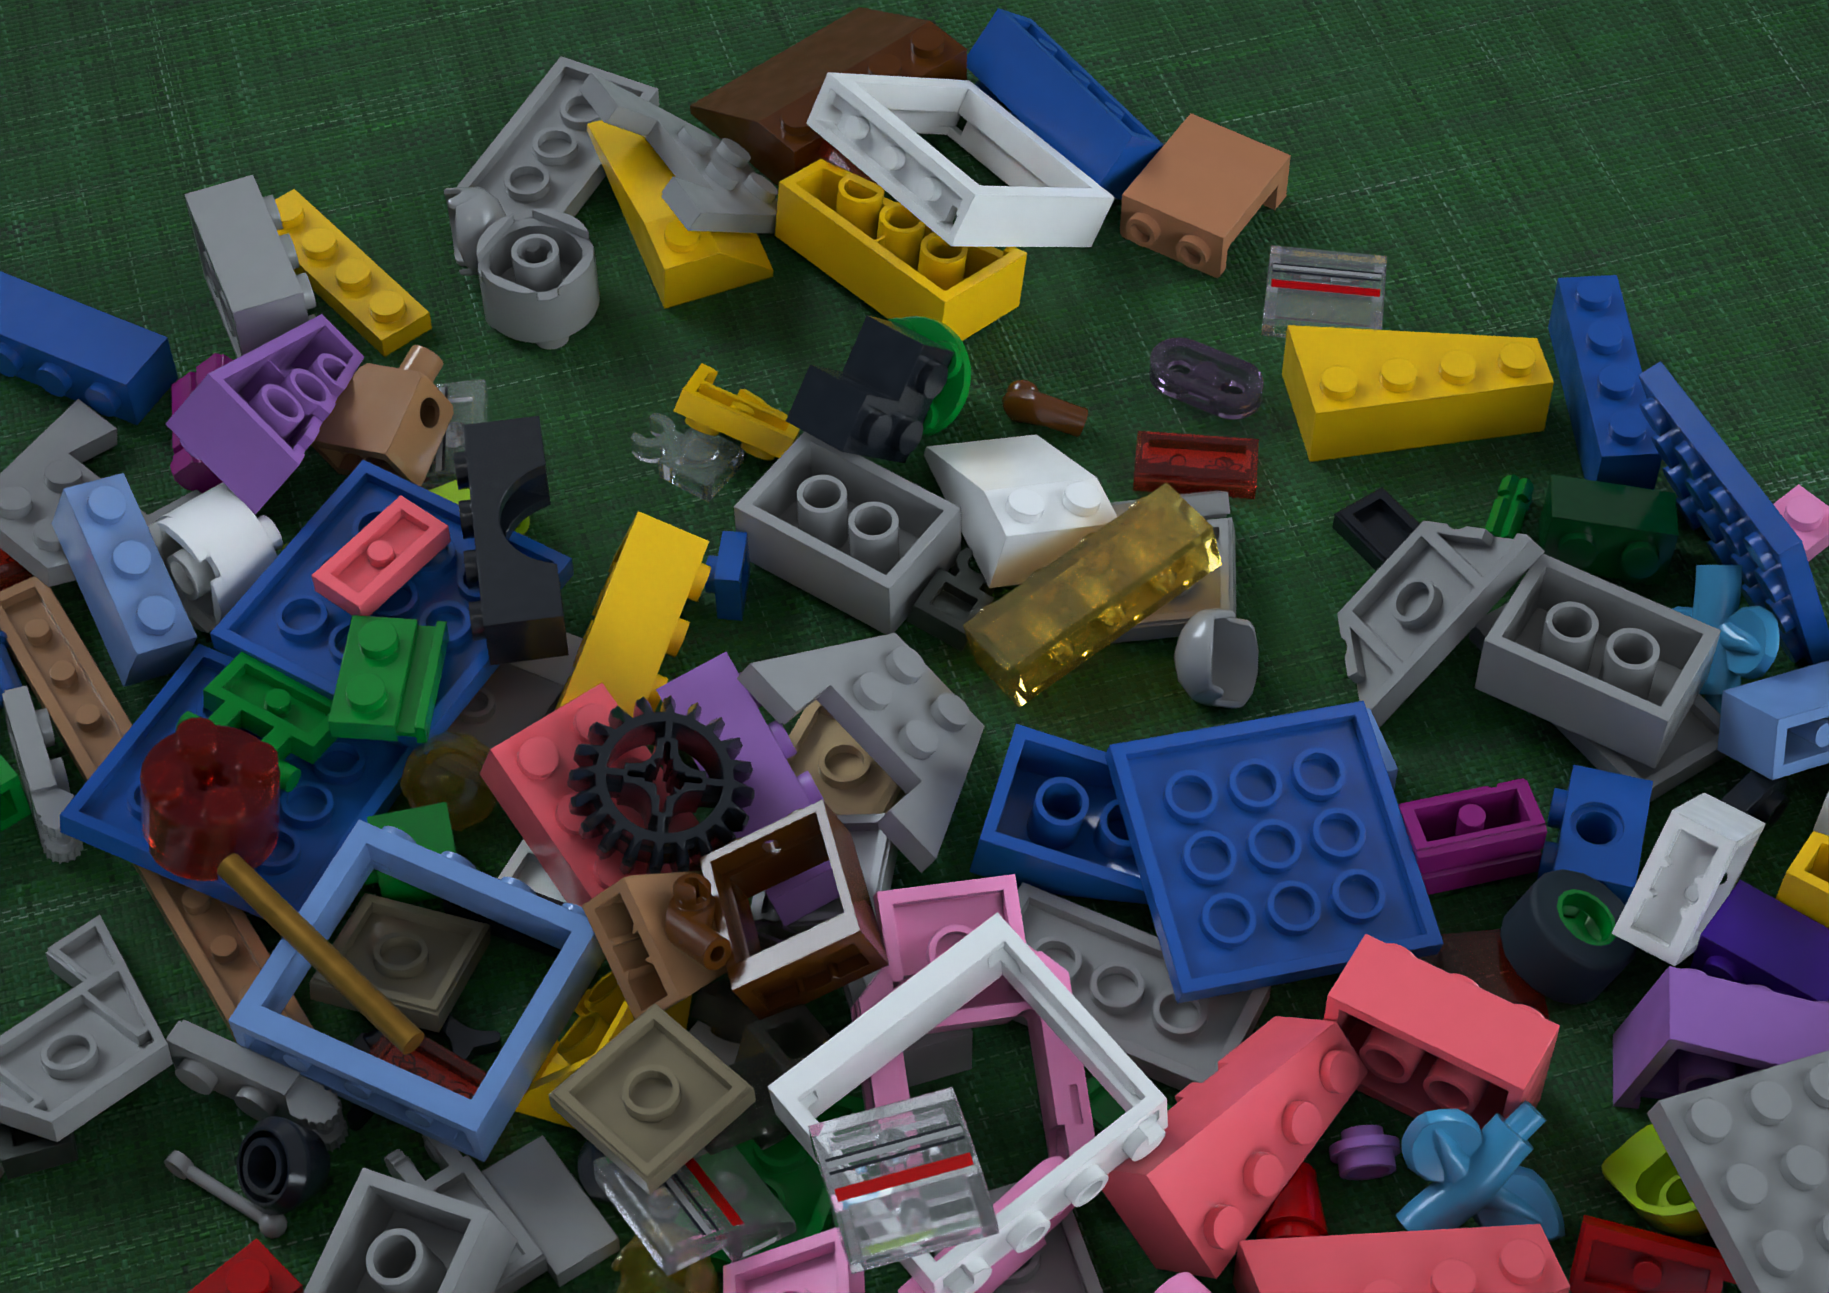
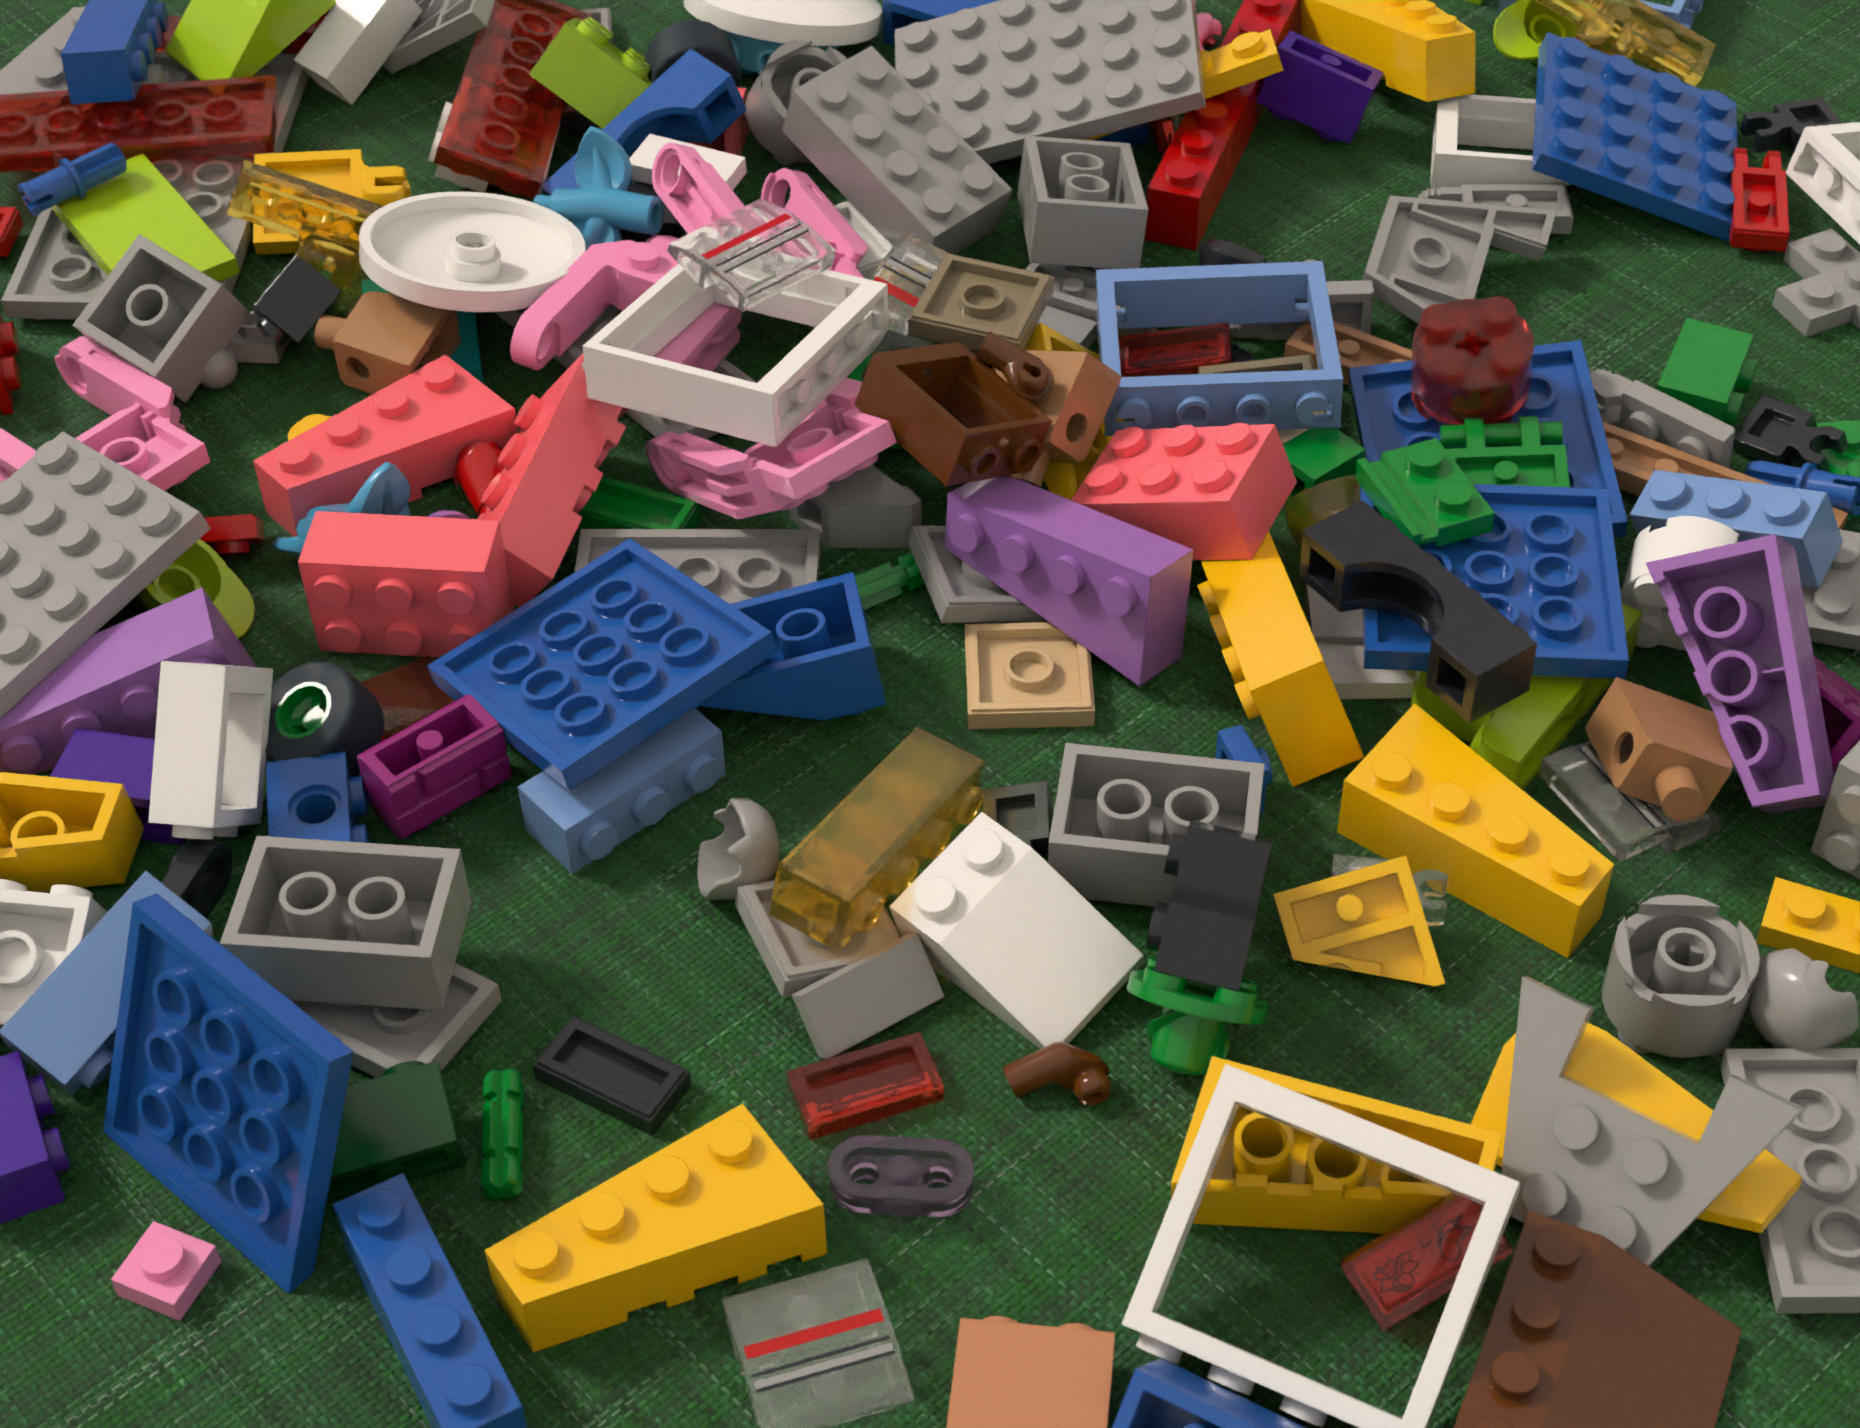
camera: 155 degrees right, 5 degrees down
pearl gold bar [217,853,424,1055] -> none
coral plate [312,495,451,616] -> none
black gear [567,695,755,874] -> none
light grey wing [737,633,985,873] -> none
light grey wing [1337,521,1545,728] -> none
none -> yellow wedge [1337,703,1614,958]

